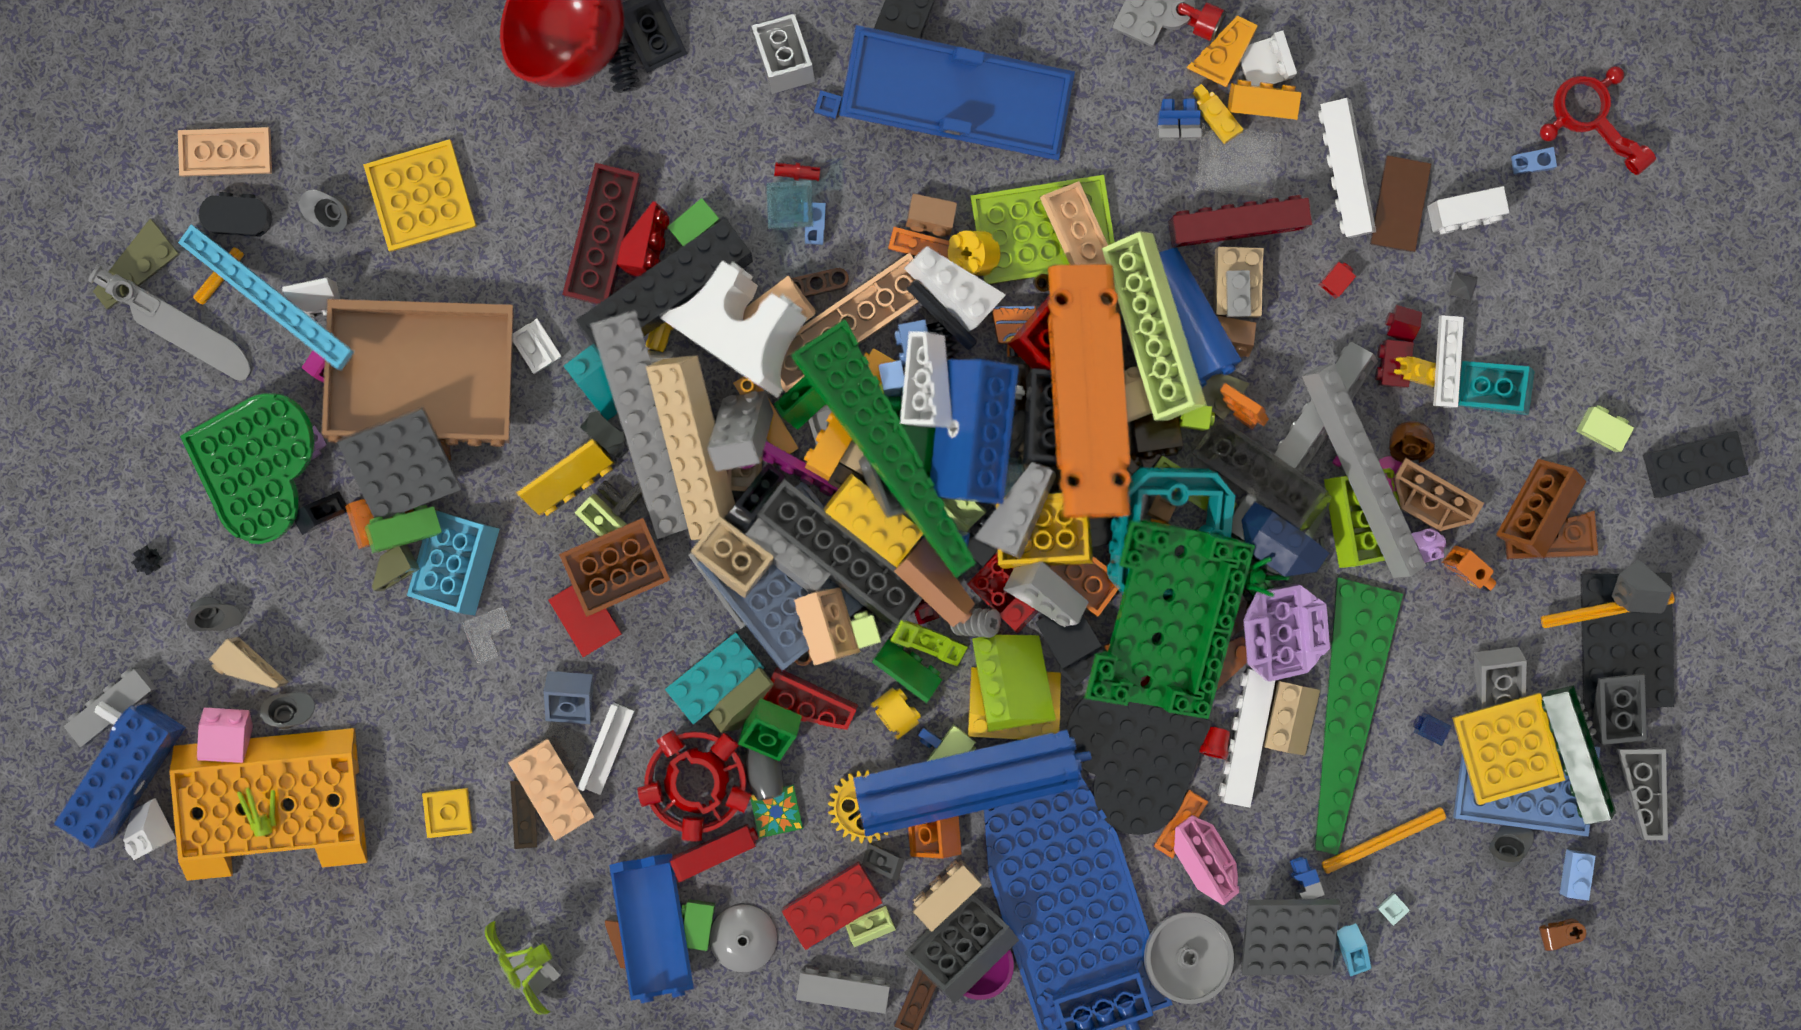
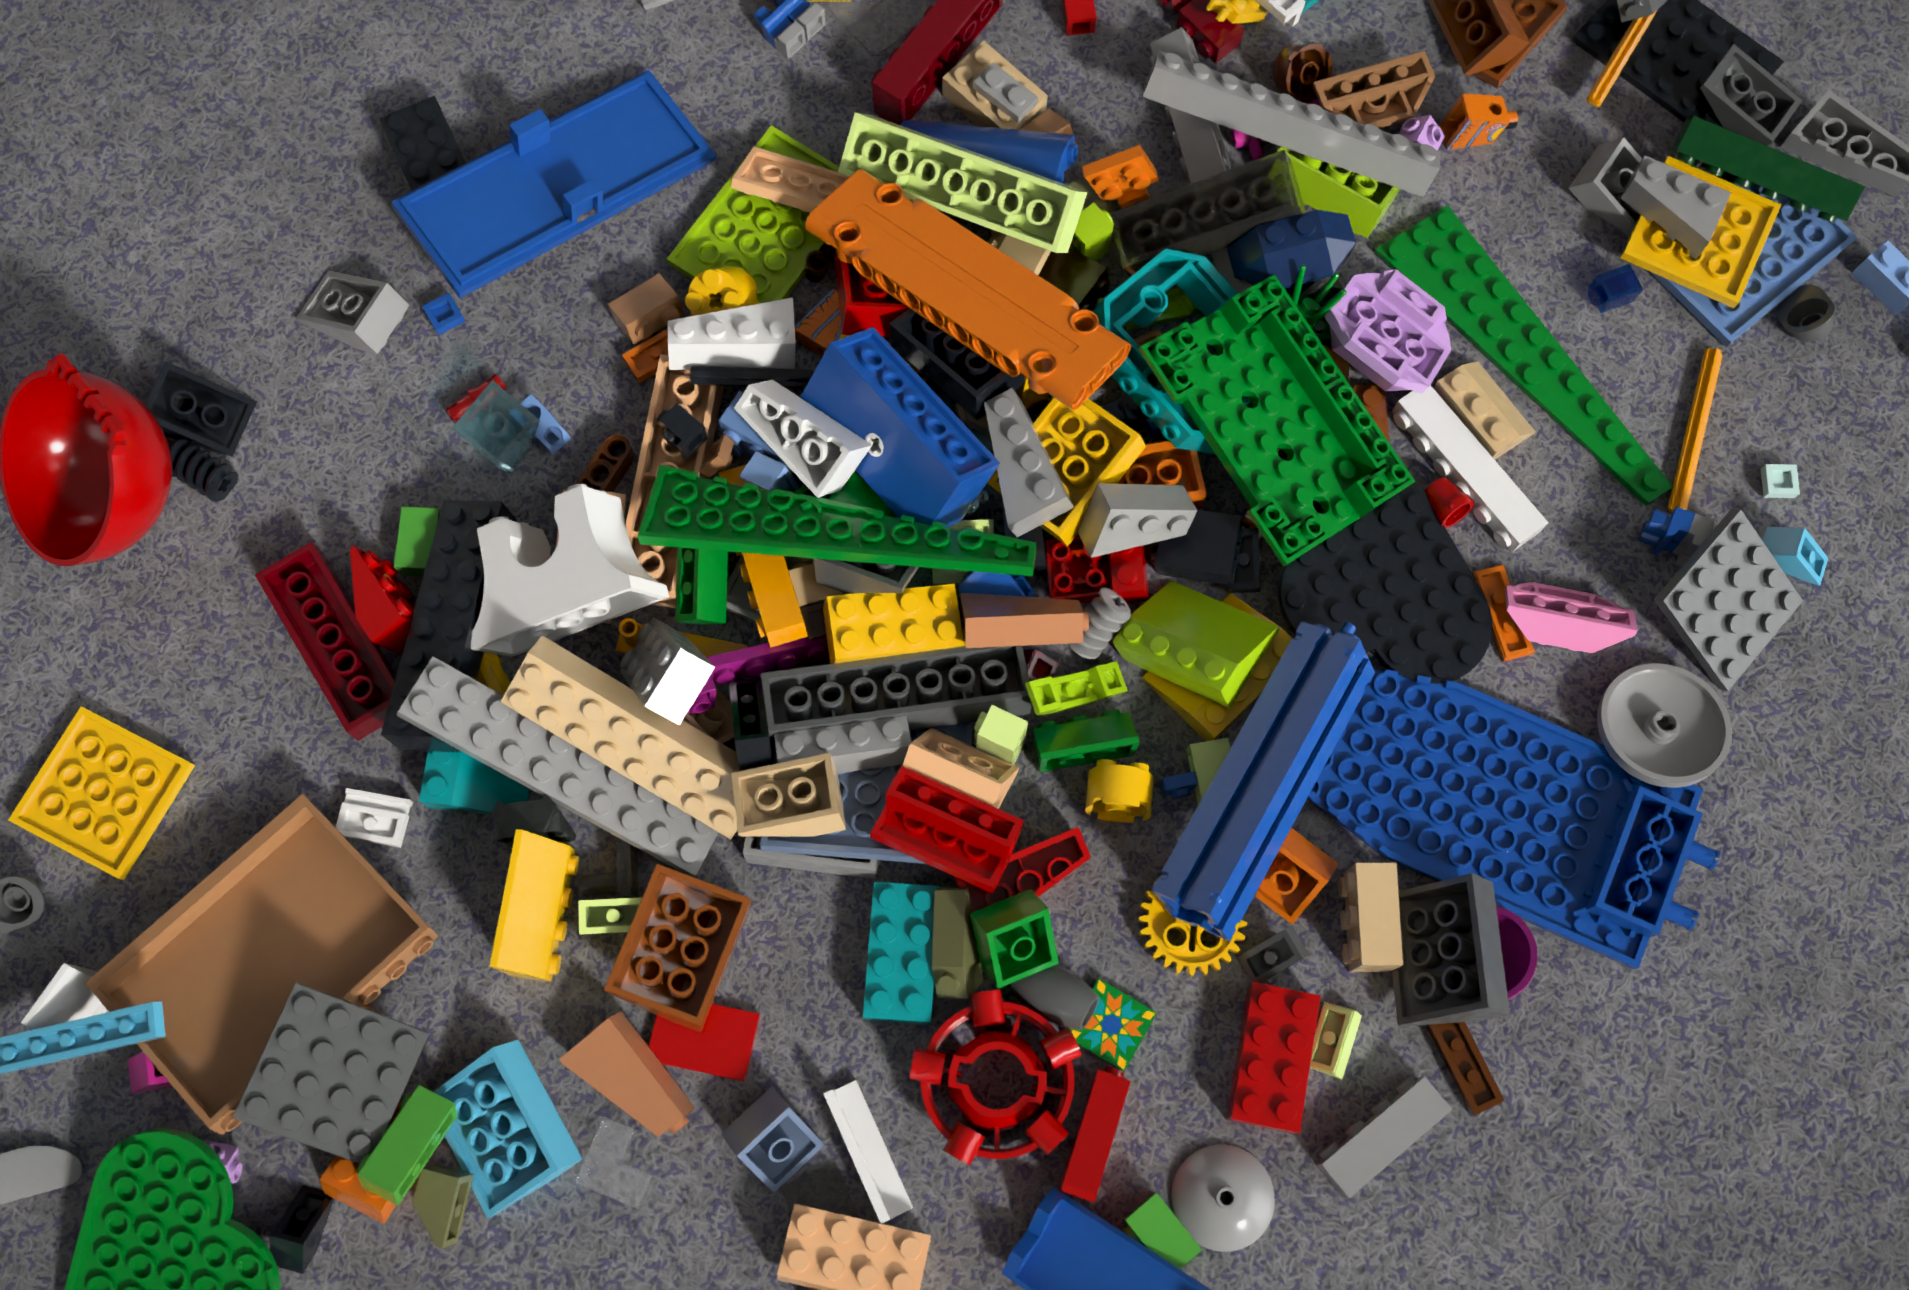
camera: 50 degrees left, 15 degrees down
none -> nougat slope [559,1011,695,1137]
none -> black brick [657,403,708,460]
none -> medium nougat plate [699,434,734,478]
none -> red slope [870,766,1024,894]
none -> light grey wedge [1621,155,1731,260]

